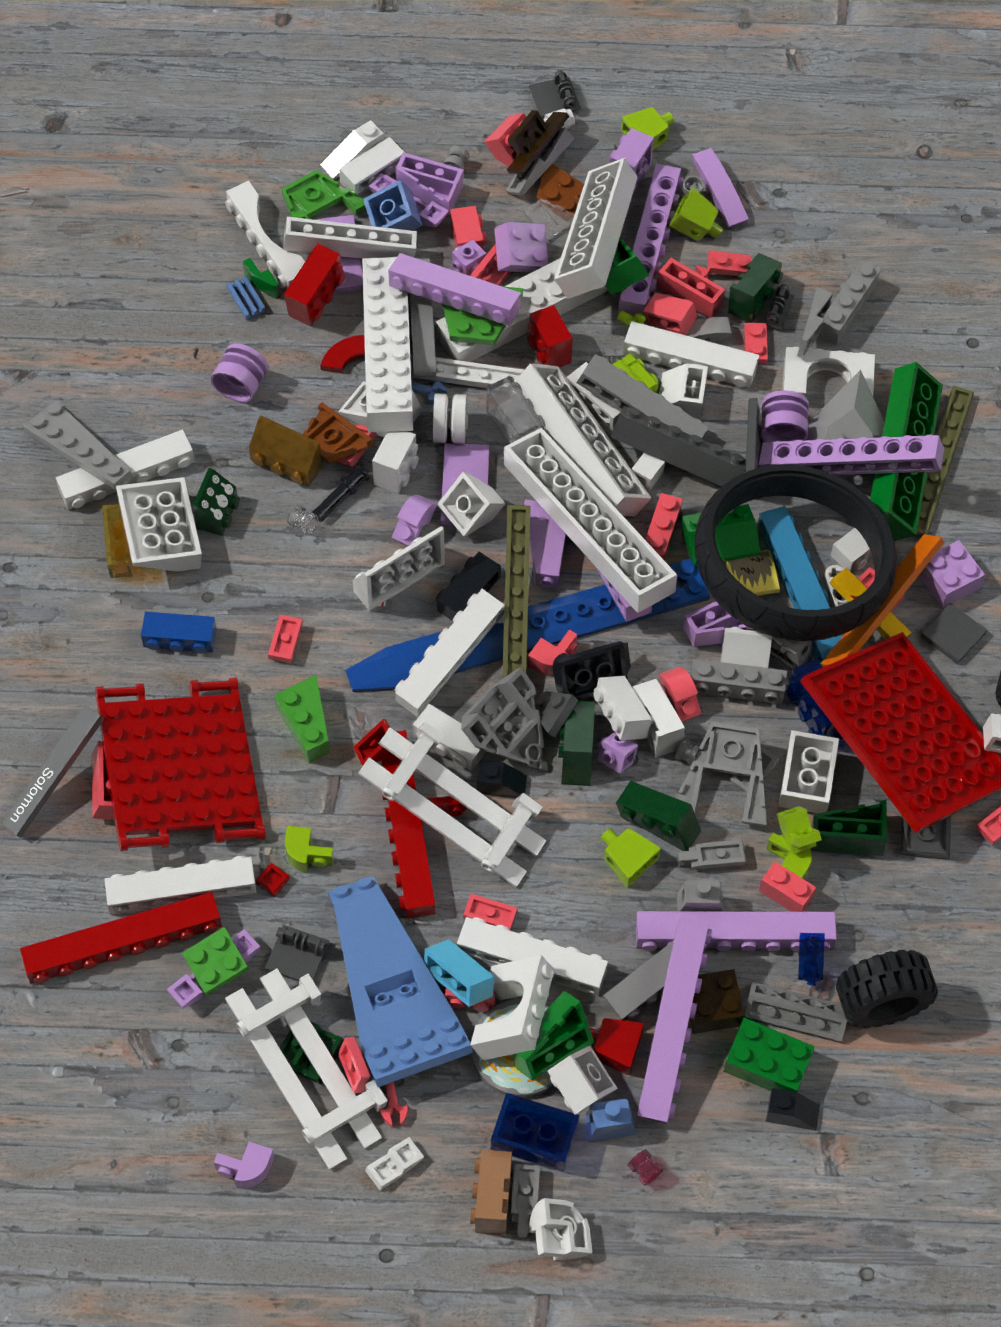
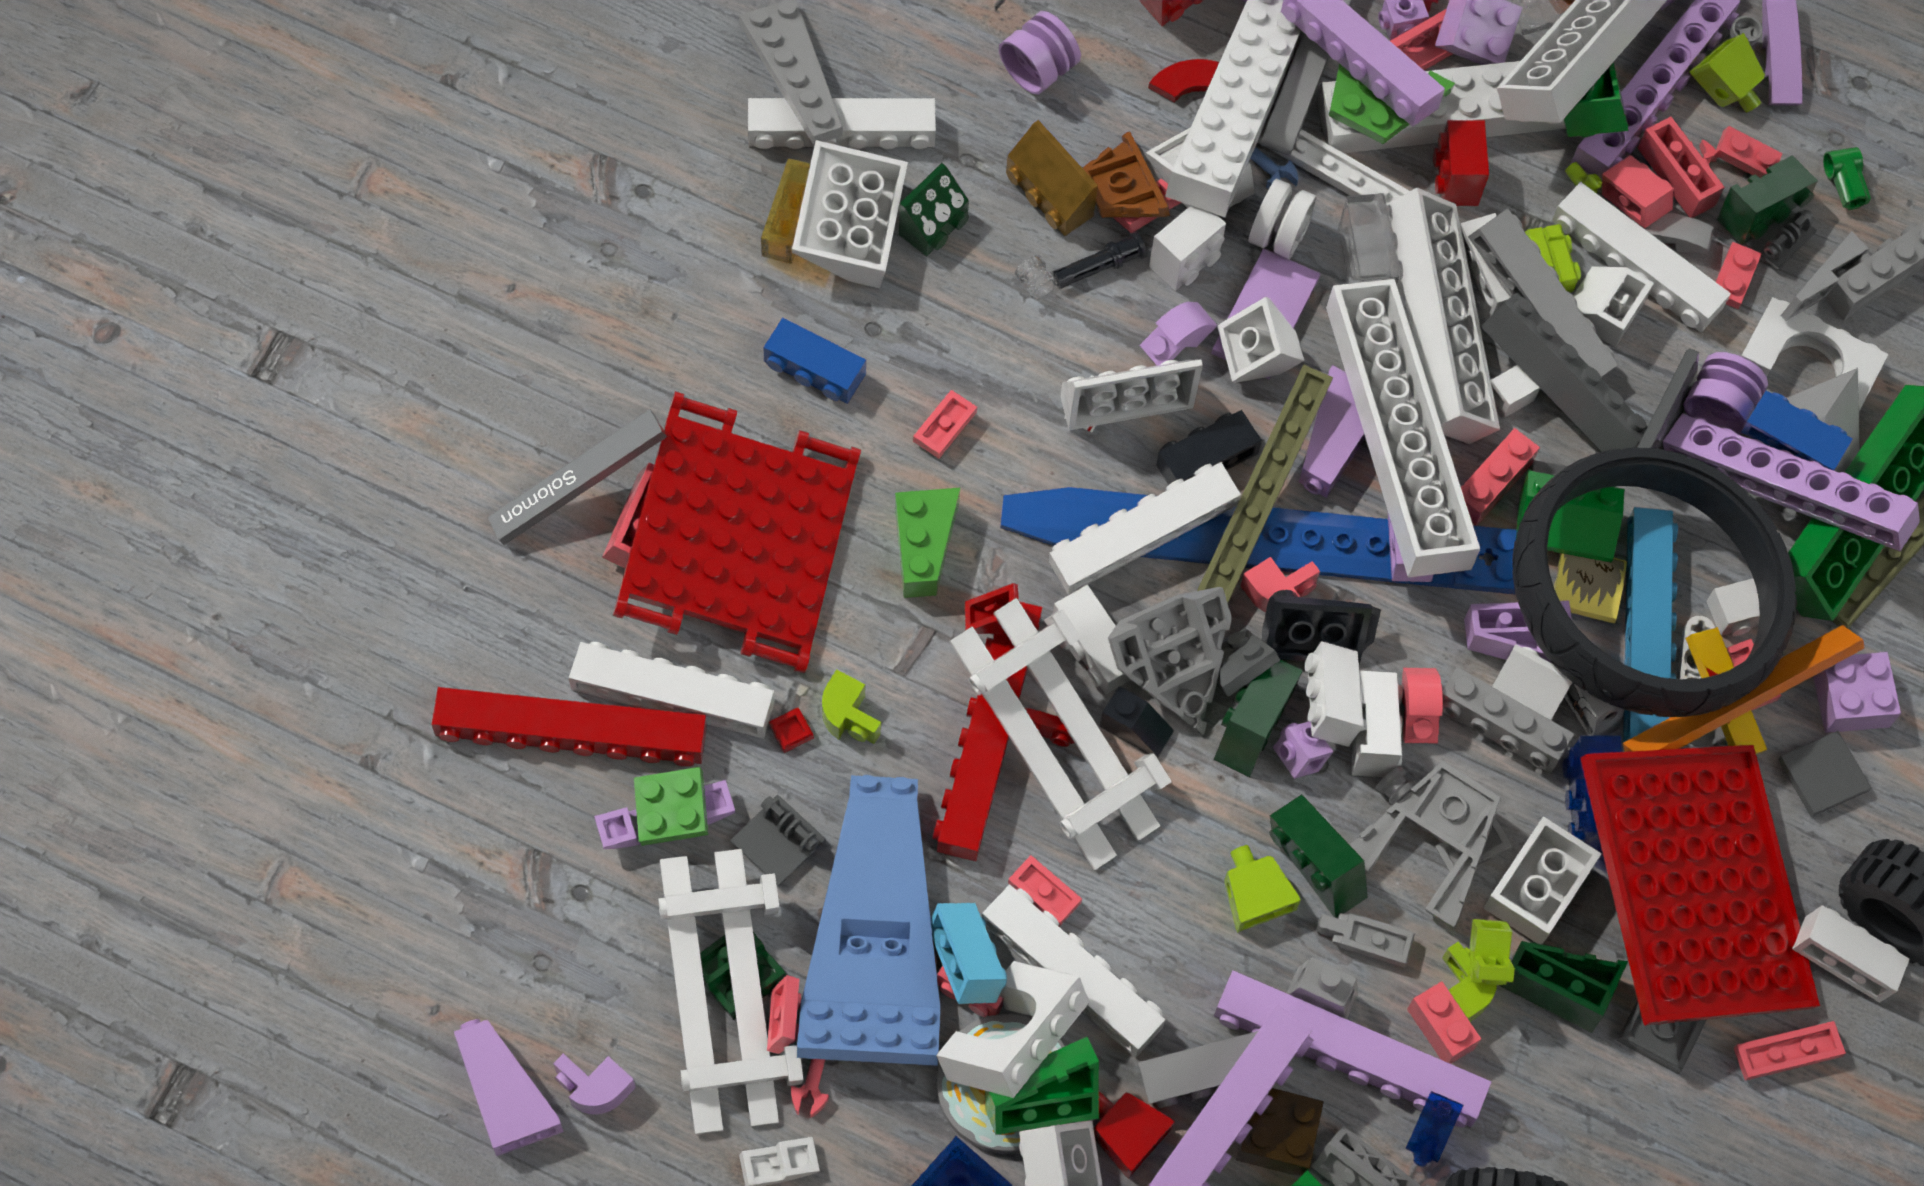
camera: 20 degrees right, 5 degrees up
none -> lavender slope [454,1019,563,1156]
none -> blue brick [1741,390,1853,471]
none -> green piece [1823,147,1871,210]

